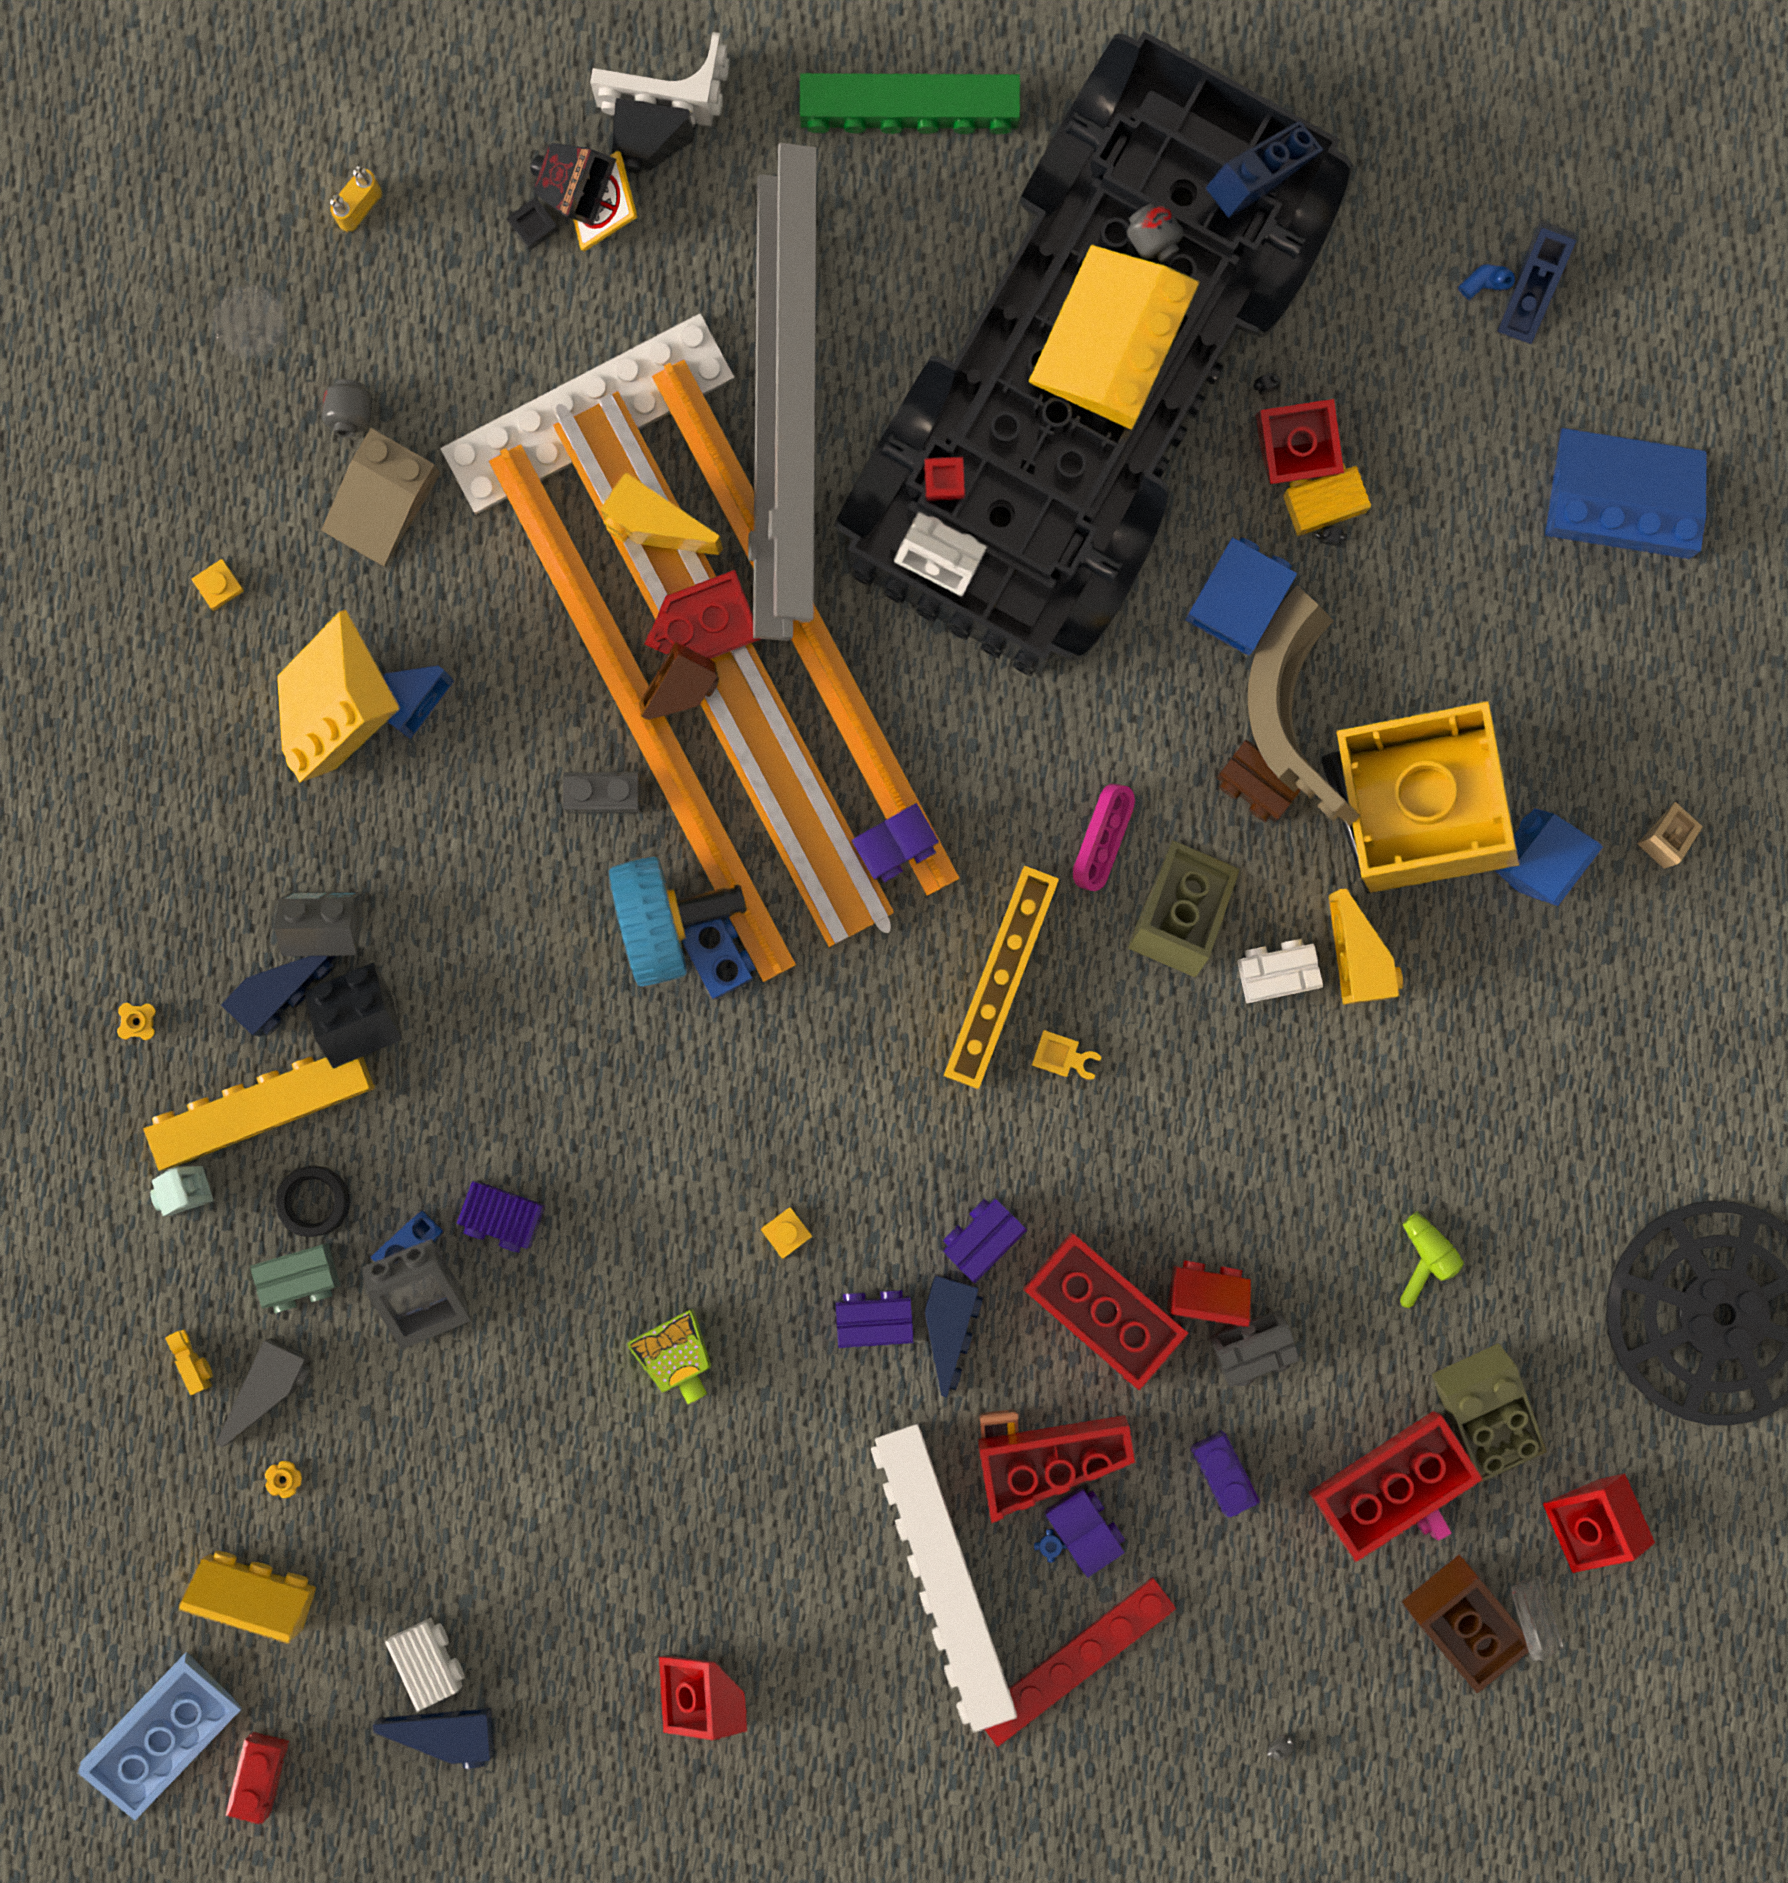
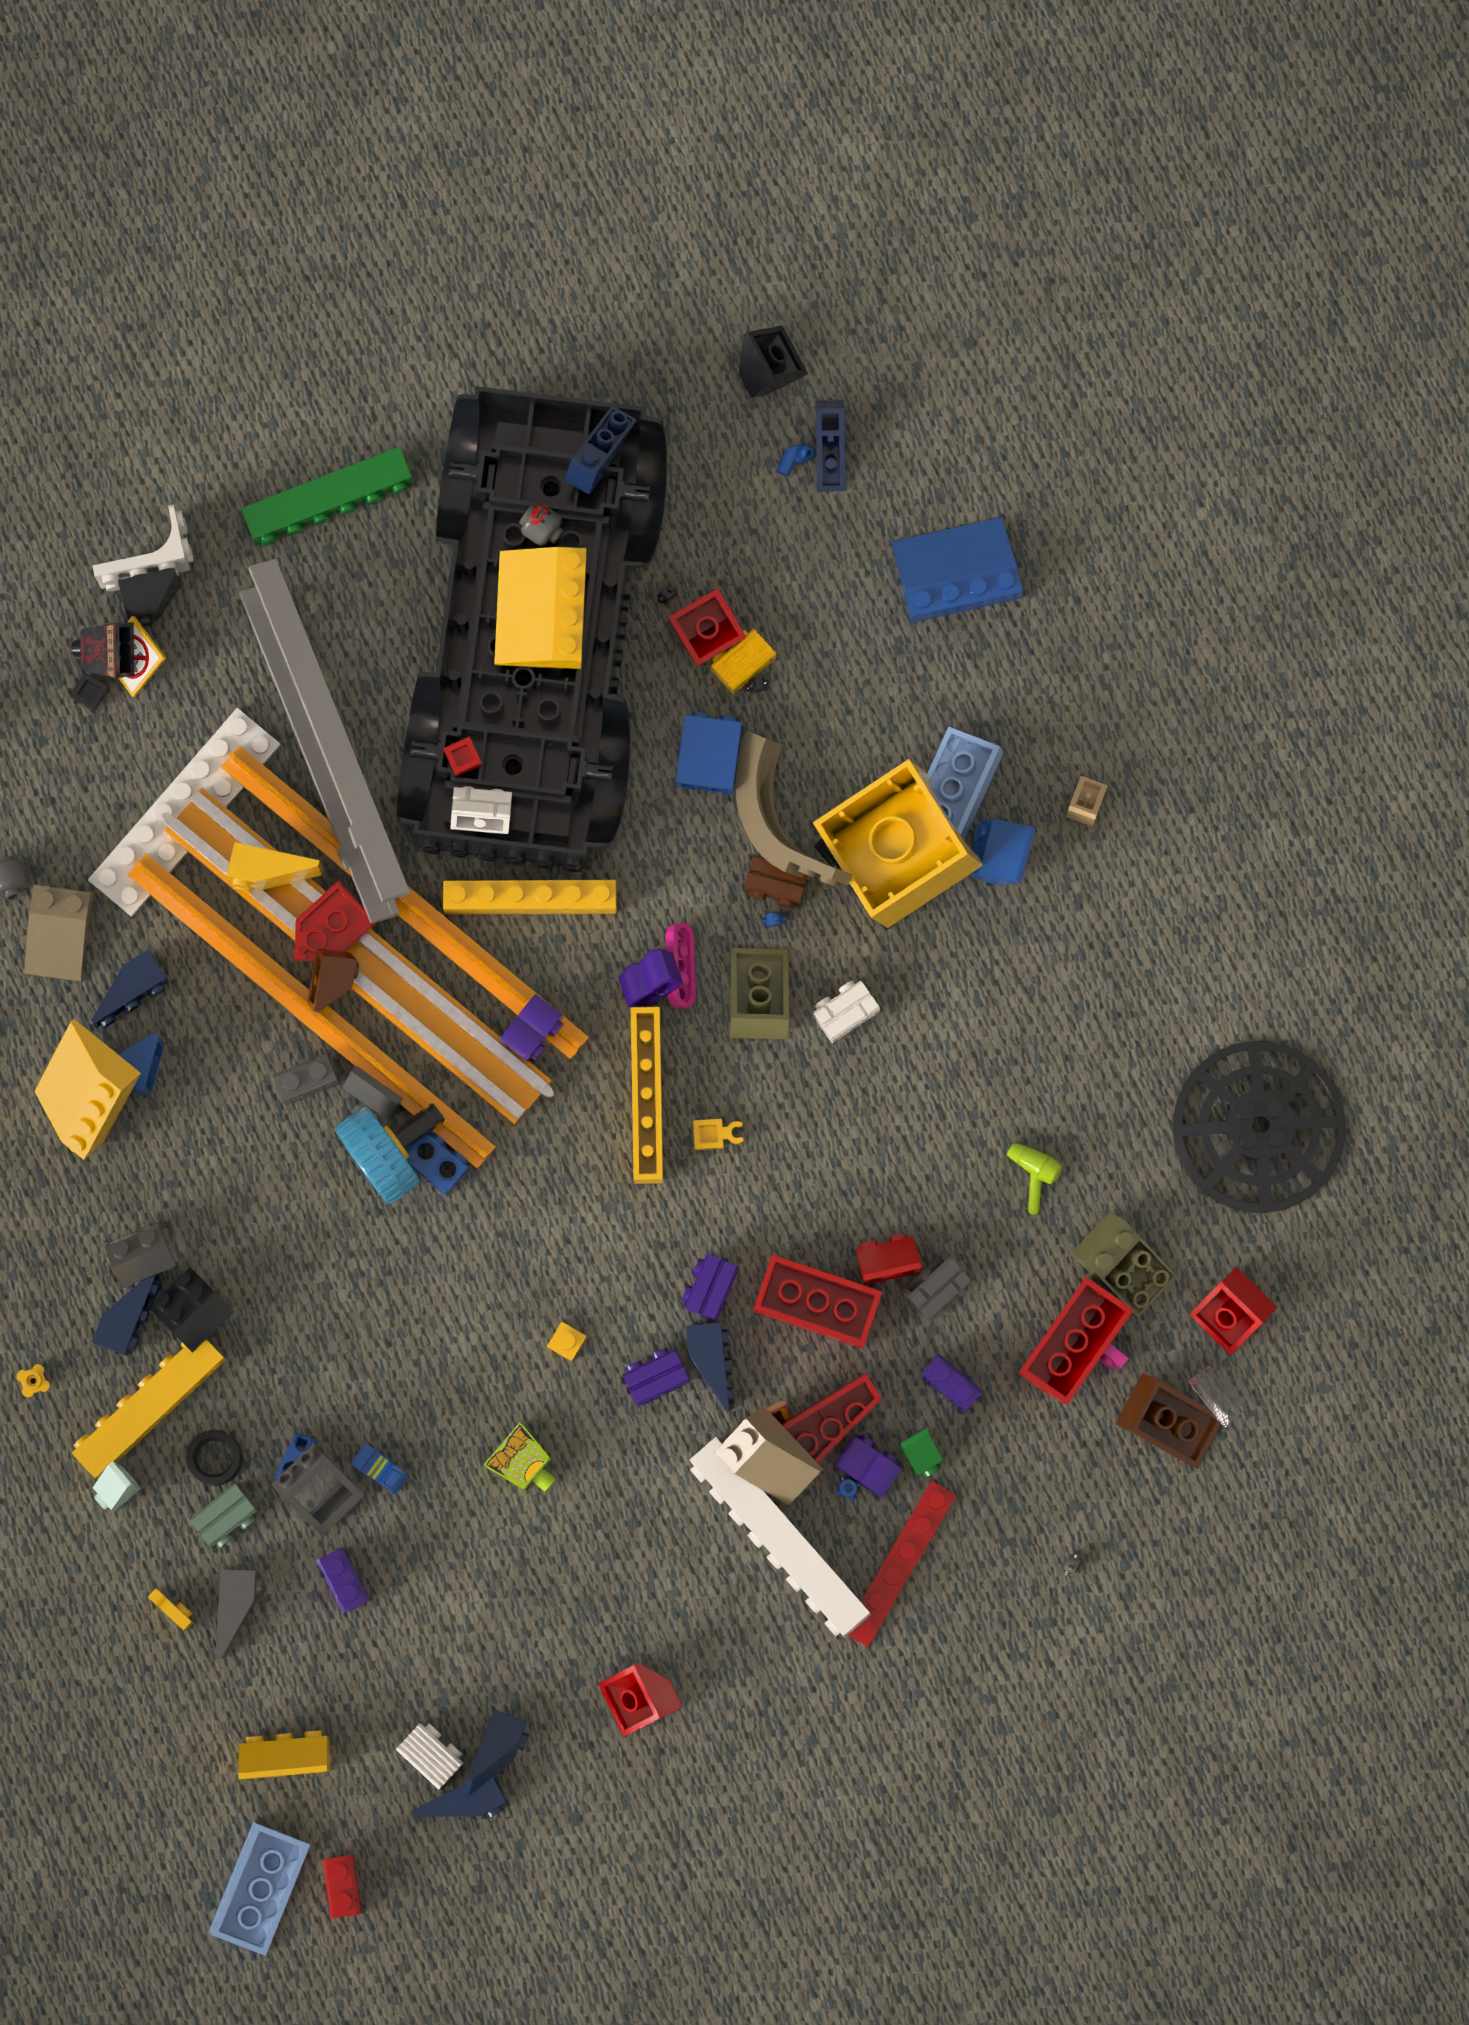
camera: 20 degrees left, 5 degrees down
yellow plate [265,1461,302,1498] -> none
dark purple brick [457,1181,546,1253] -> none
yellow slope [1328,889,1403,1005] -> none
none -> dark blue slope [91,950,169,1028]
none -> dark purple brick [316,1547,371,1614]
none -> dark grey tile [343,1066,403,1121]
none -> blue leg [351,1443,409,1495]
none -> yellow brick [443,880,617,914]
none -> dark blue slope [463,1709,529,1796]
none -> dark purple brick [618,949,683,1008]
none -> dark tan slope [715,1406,823,1505]
none -> black slope [739,325,808,398]
none -> blue piece [762,912,786,928]
none -> green slope [899,1429,943,1478]
none -> light blue slope [927,727,1003,840]

